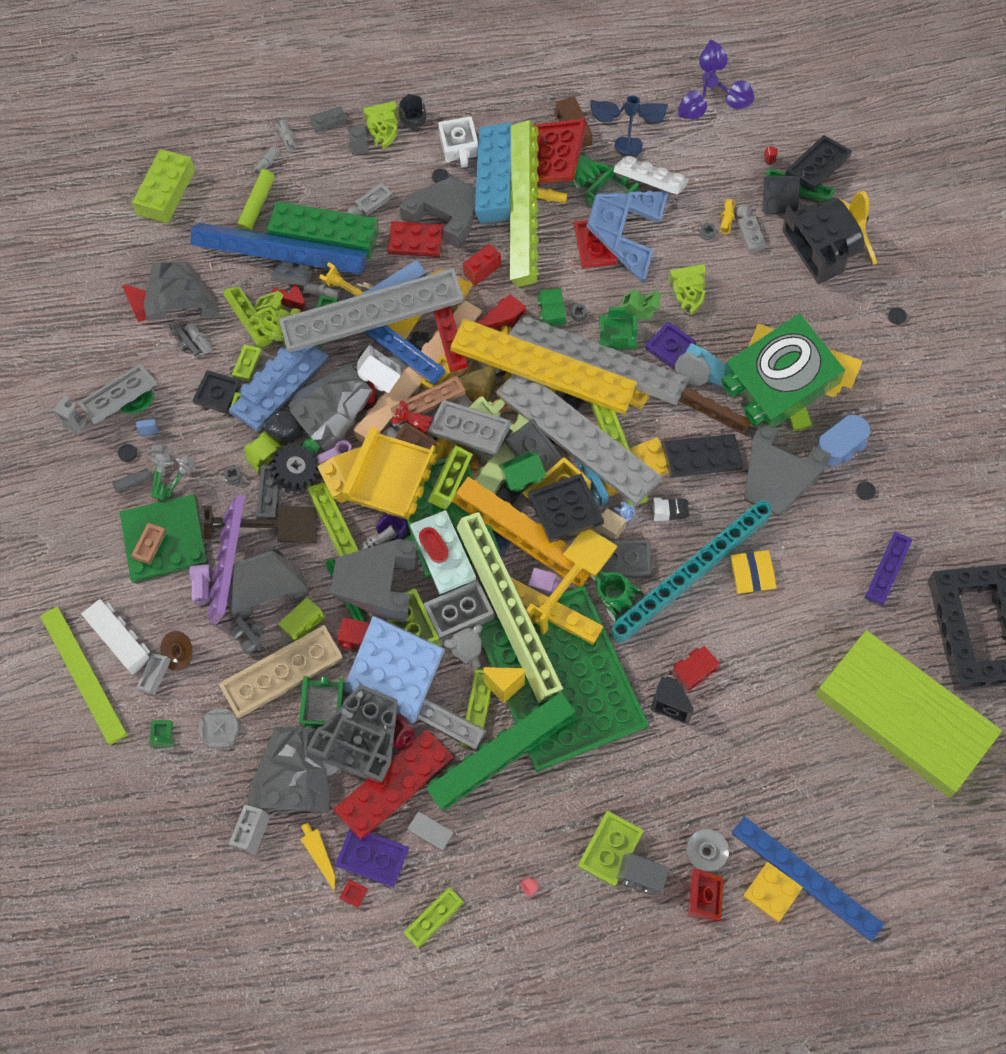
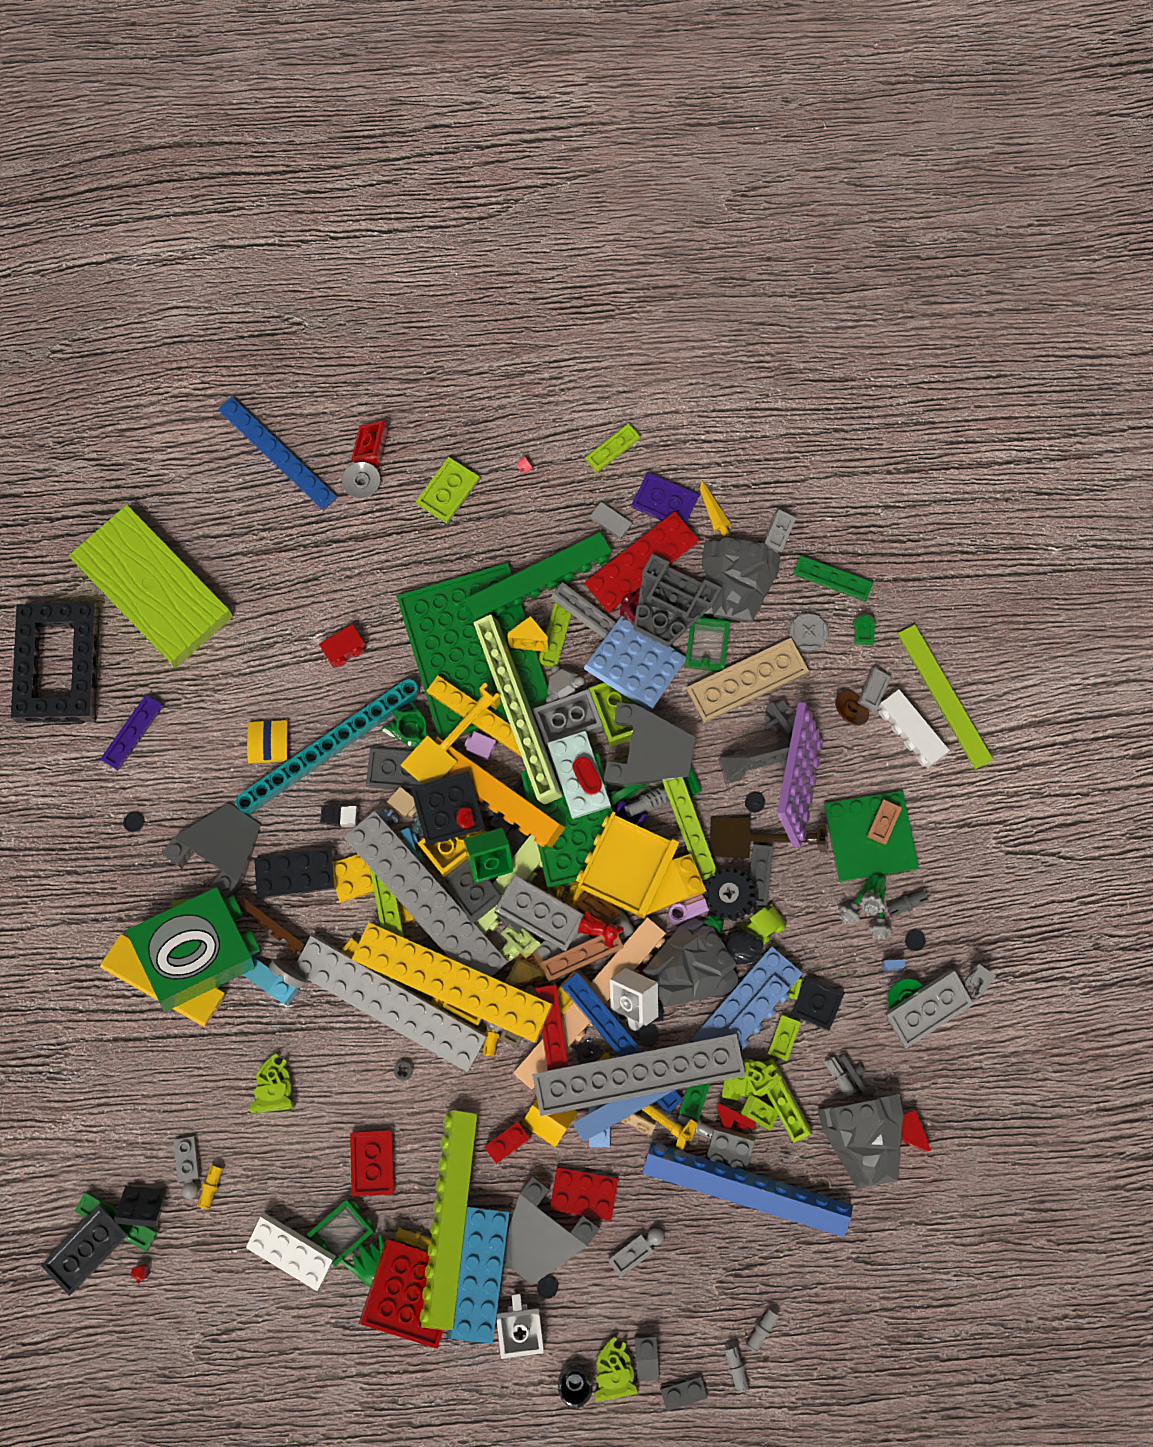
camera: 175 degrees left, 10 degrees up
lime brick [132,149,195,223] -> none
lavender piece [189,564,212,604] -> none
dark grey bush [224,466,242,485] -> none
lime brick [238,168,275,231] -> none
green brick [267,201,379,259] -> none
lime hinge [278,597,326,641] -> none
red brick [337,618,370,651] -> none
red tile [339,879,368,909] -> none
lime brick [428,445,473,510] -> none
red slope [475,294,526,331] -> none
green brick [537,288,566,326] -> none
reddish brown brick [554,96,593,148] -> none
medium blue wing [586,191,668,282] -> none
dark blue plant [590,95,668,157] -> none
green panel [599,307,637,350] -> none
dark grey brick [617,853,669,895] -> none
bright green brick [620,289,662,320] -> none
dark purple plate [645,322,697,369] -> none
black slope [651,677,694,725] -> none
dark purple plant [678,40,755,119] -> none
dark grey bush [700,223,716,240] -> none
yellow plate [743,862,803,923] -> none
black brick [782,191,877,284] -> none
medium blue brick [817,415,870,466] -> none
black piece [888,307,907,325] -> none
none -> red piece [456,807,474,829]
none -> green plate [793,555,874,602]

